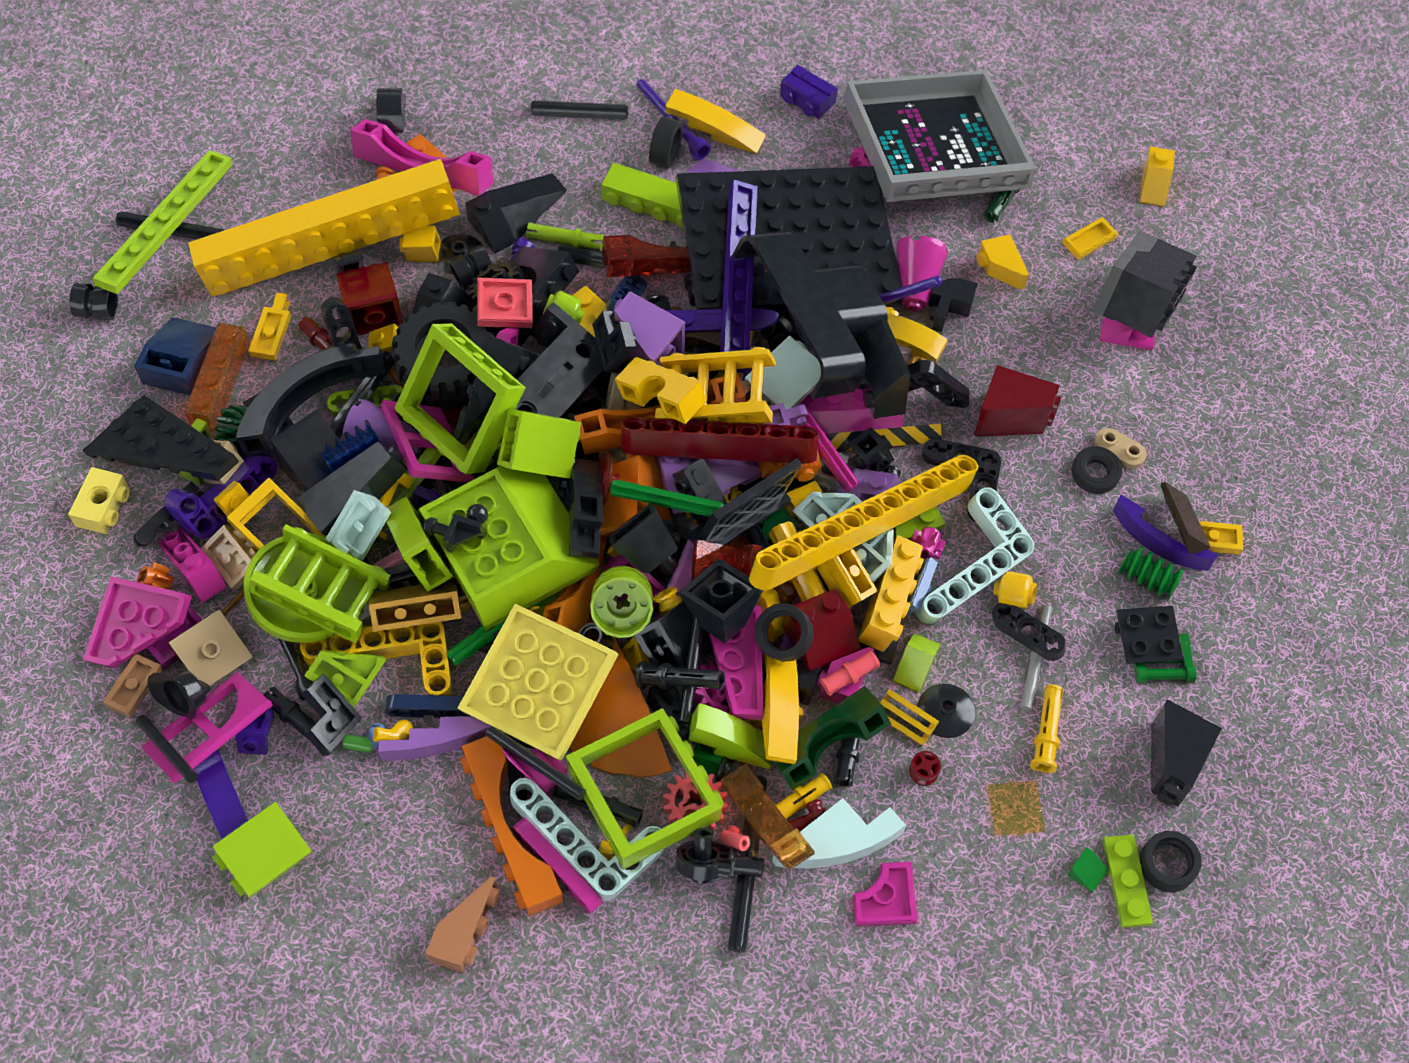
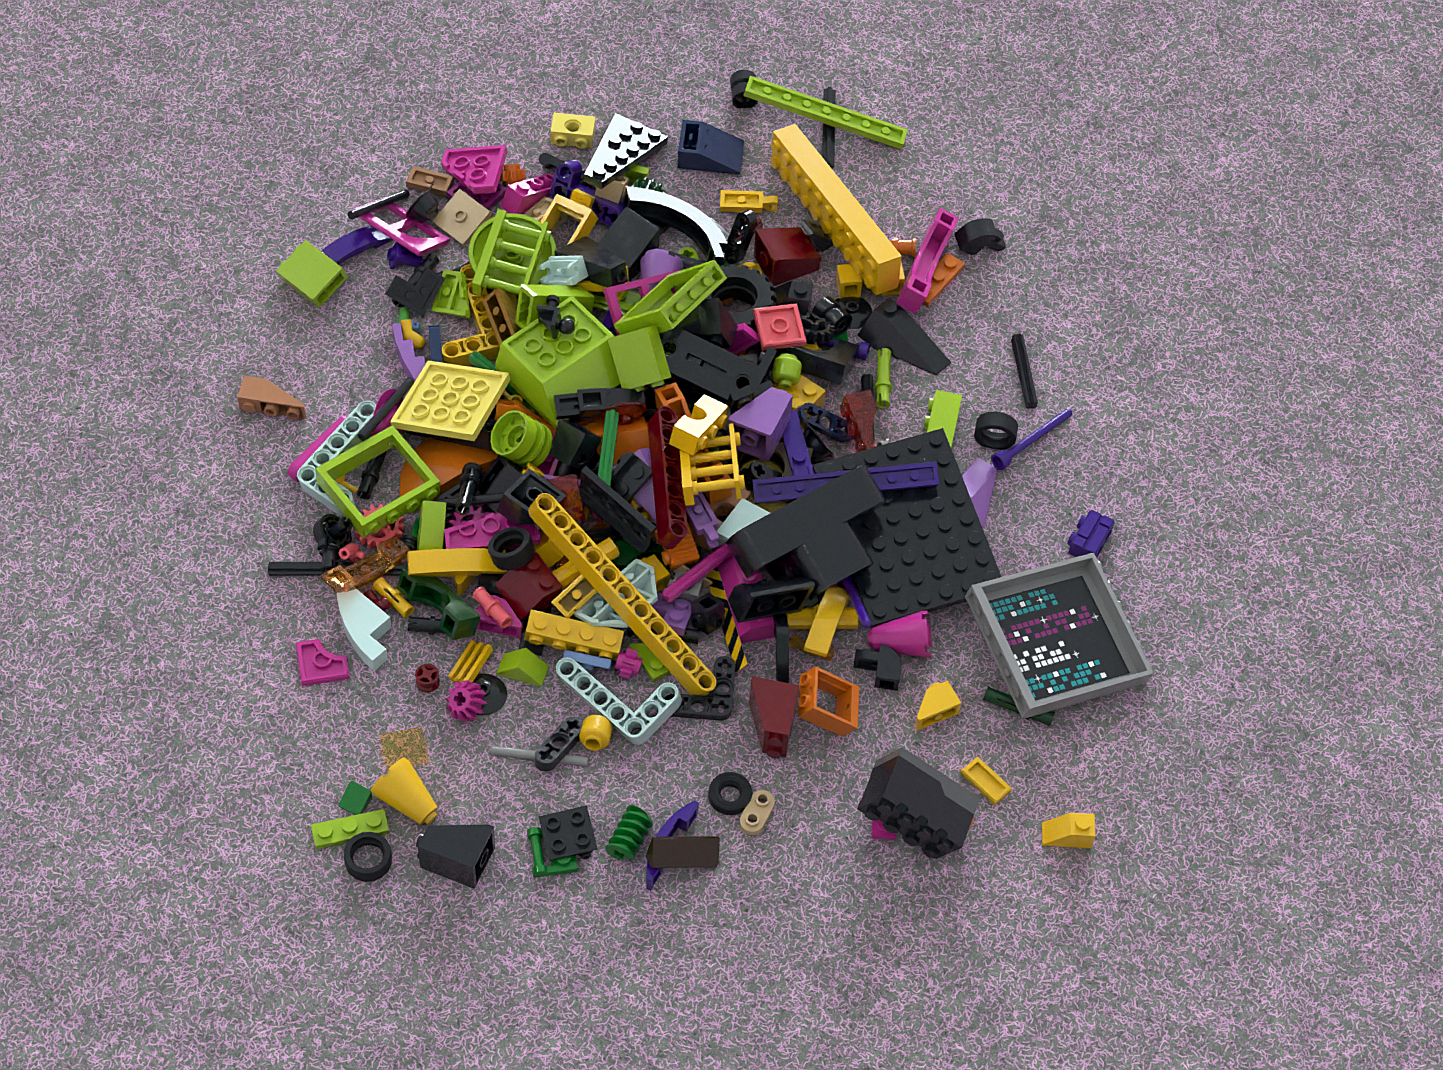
camera: 80 degrees right, 5 degrees down
clear orange brick [184,322,250,432] -> none
clear blue piece [319,419,383,473] -> none
orange arch [459,736,563,916] -> none
yellow slope [665,89,766,154] -> none
yellow pin [1030,684,1064,774] -> none
yellow plate [1184,521,1243,555] -> none
none -> yellow cone [371,757,438,825]
none -> dark pink gear [445,680,487,722]
none -> orange window [798,666,860,736]

